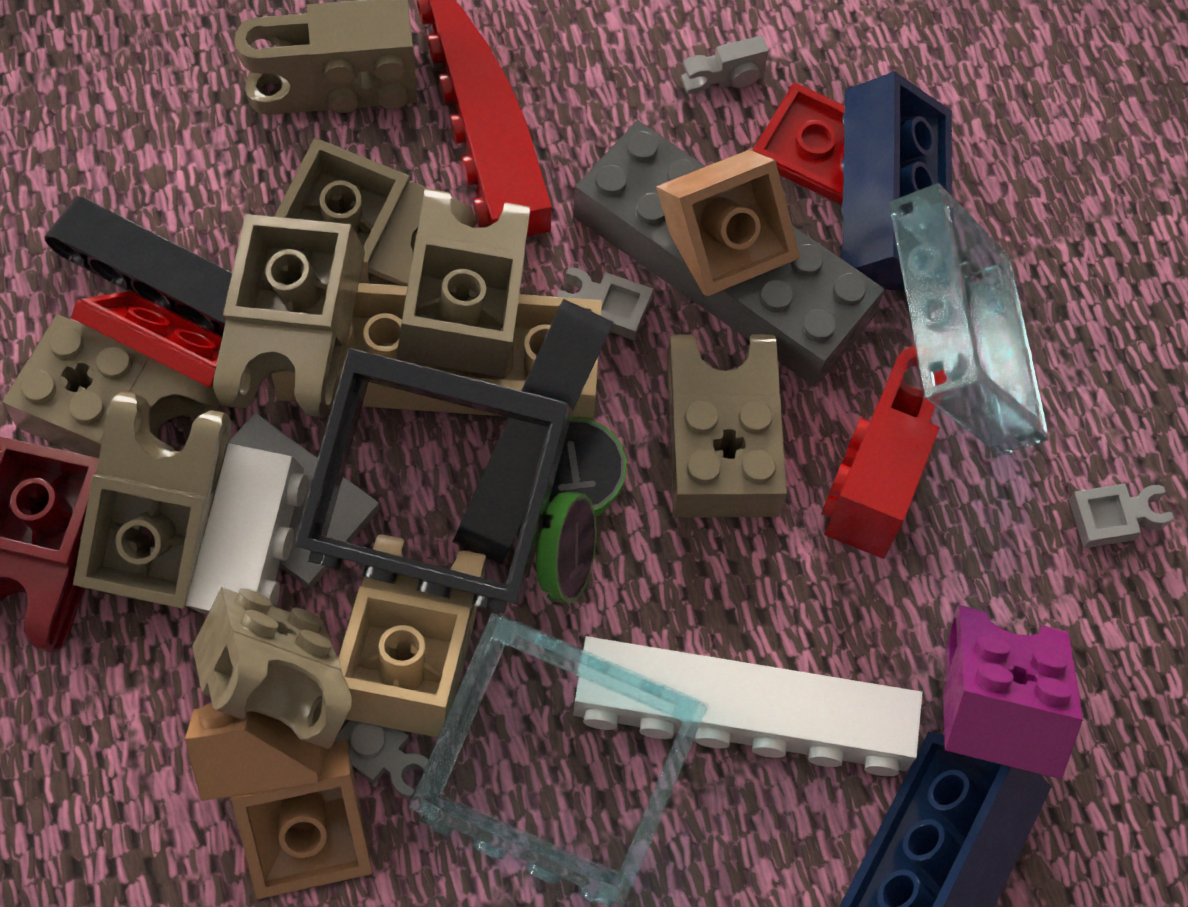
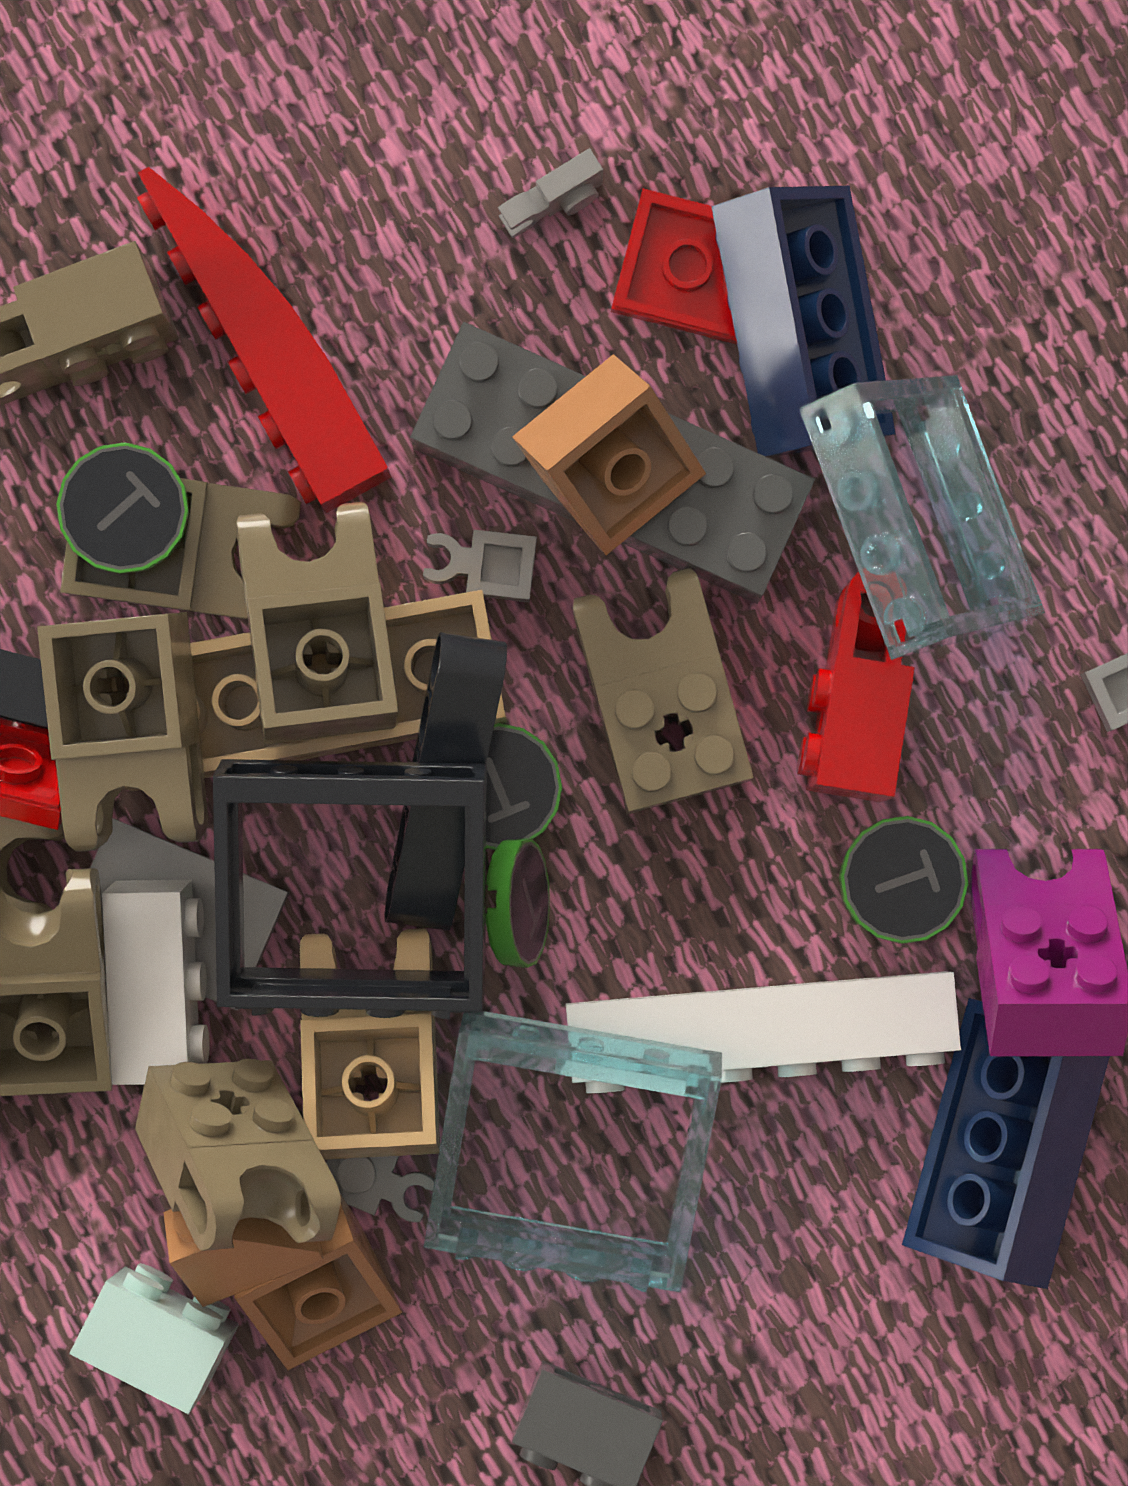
camera: 10 degrees left, 20 degrees up
none -> black tile [56,442,189,574]
none -> light aqua brick [69,1263,239,1414]
none -> black tile [839,816,968,944]

